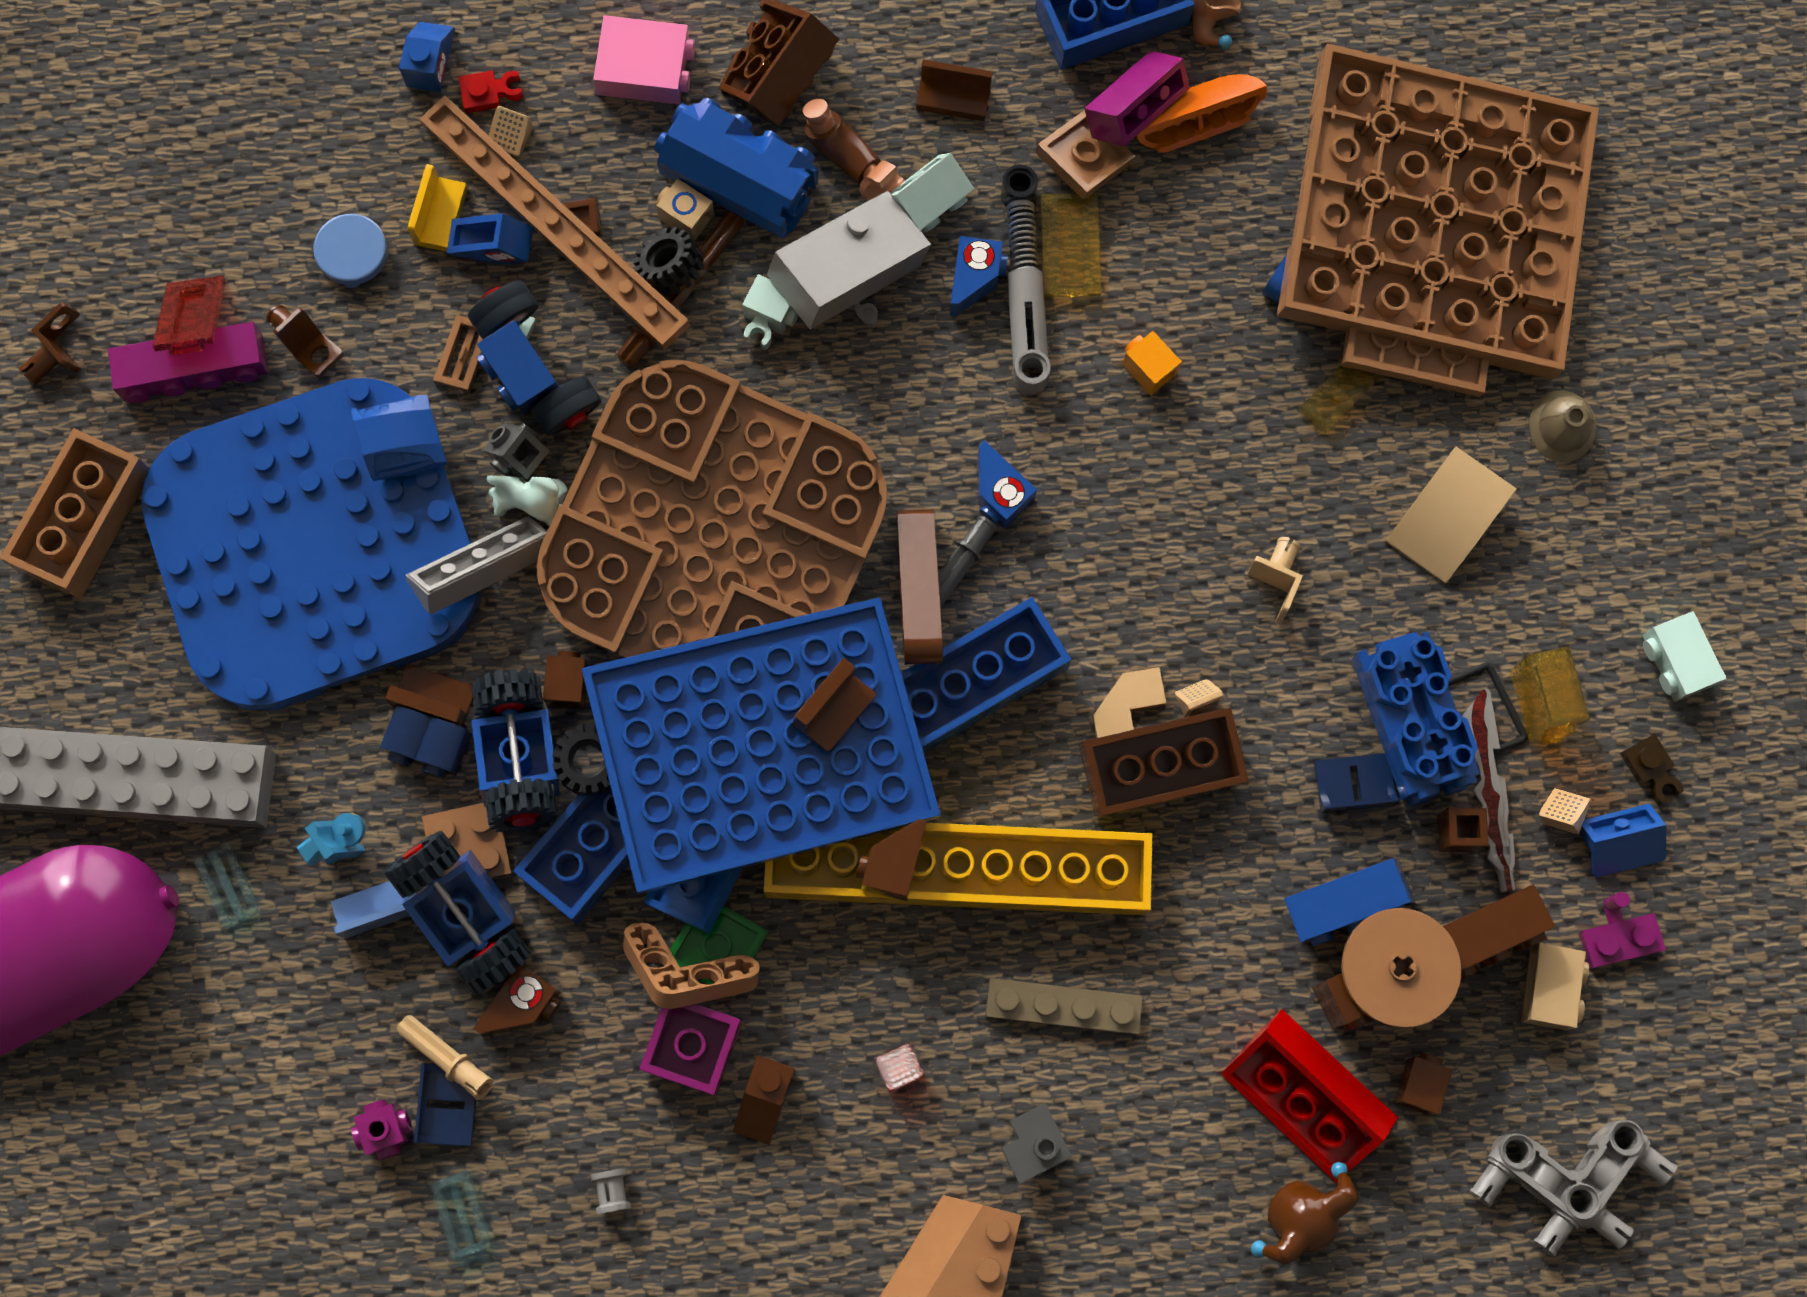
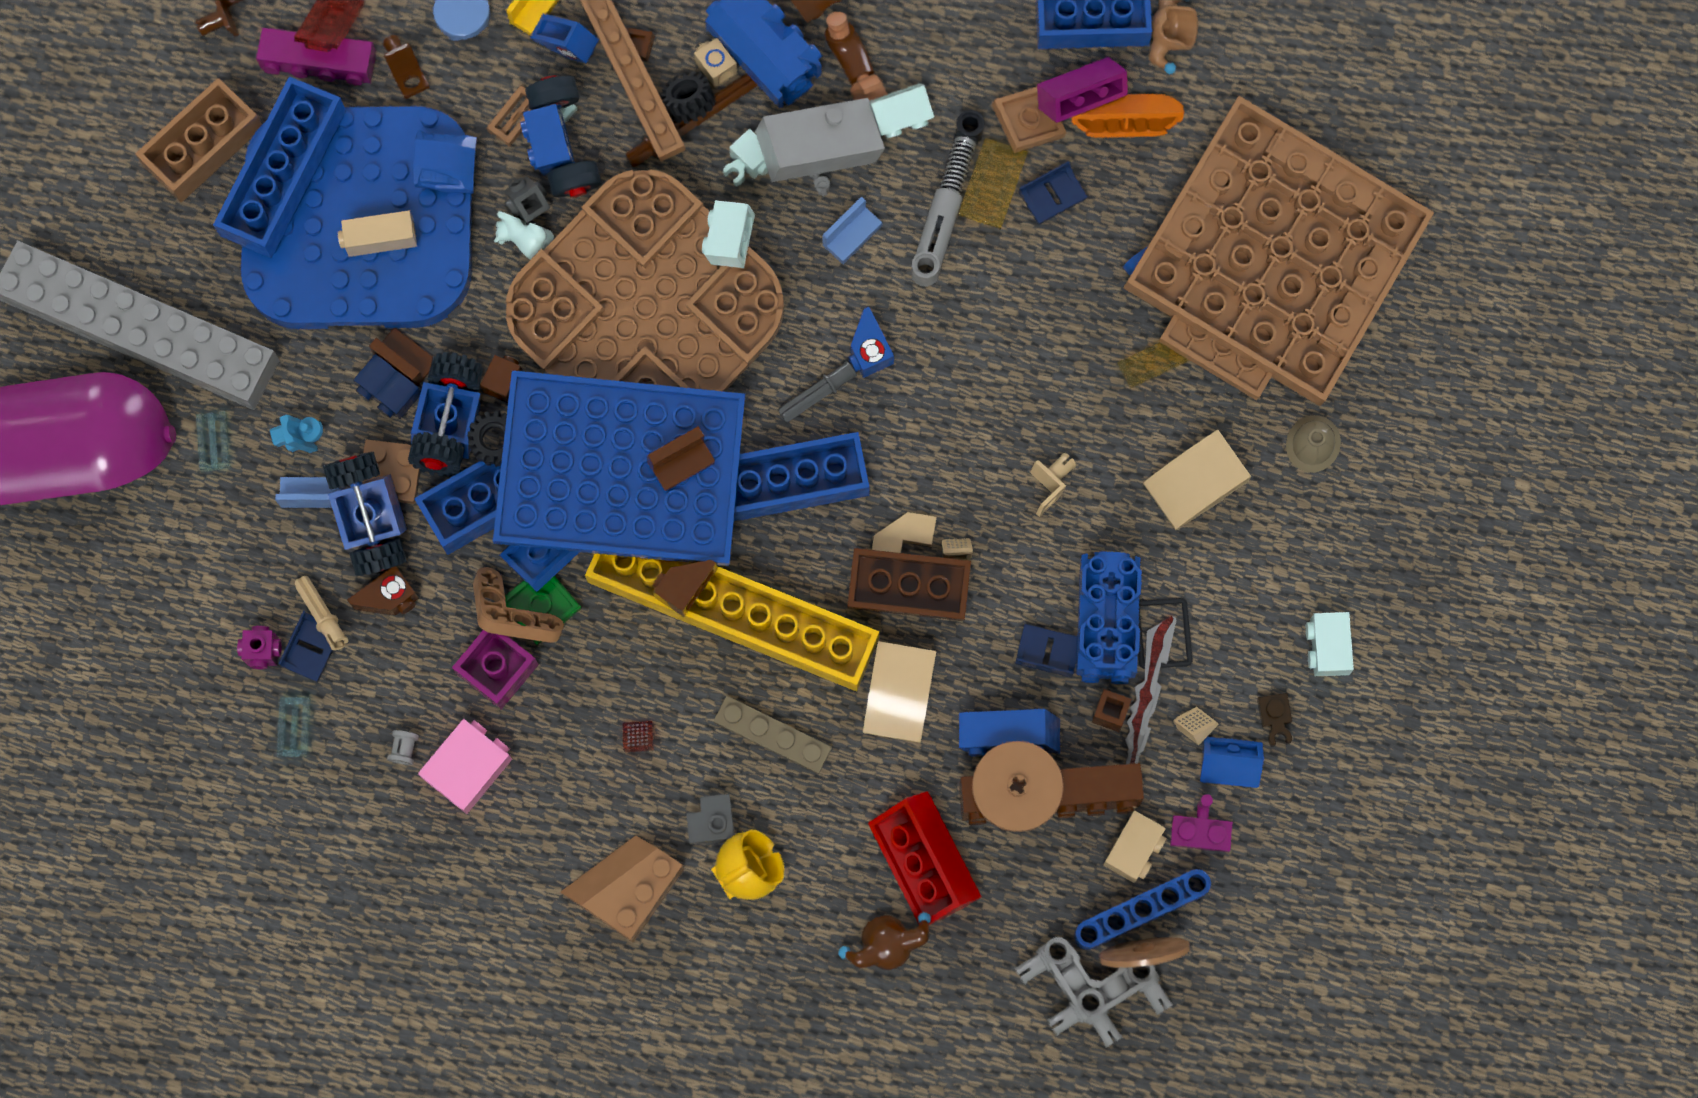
camera: 25 degrees right, 0 degrees up
light grey slope [406,516,547,614] -> none
reddish brown slope [733,1055,796,1145] -> none
beam [897,509,943,665] -> none
reddish brown panel [916,59,993,122] -> none
blue slope [950,236,1008,316] -> none
light orange brick [1122,331,1182,395] -> none
reddish brown brick [1394,1053,1452,1116] -> none
clear yellow piece [1509,646,1590,745] -> none
none -> blue brick [213,76,346,258]
none -> tan brick [338,210,417,257]
none -> bright pink brick [418,719,512,814]
none -> light aqua brick [702,200,755,268]
none -> yellow piece [711,830,784,900]
none -> medium blue panel [822,197,882,264]
none -> tan slope [863,641,936,743]
none -> dark blue piece [1019,161,1088,225]
none -> blue beam [1074,869,1211,950]
none -> medium nougat piece [1099,937,1190,968]

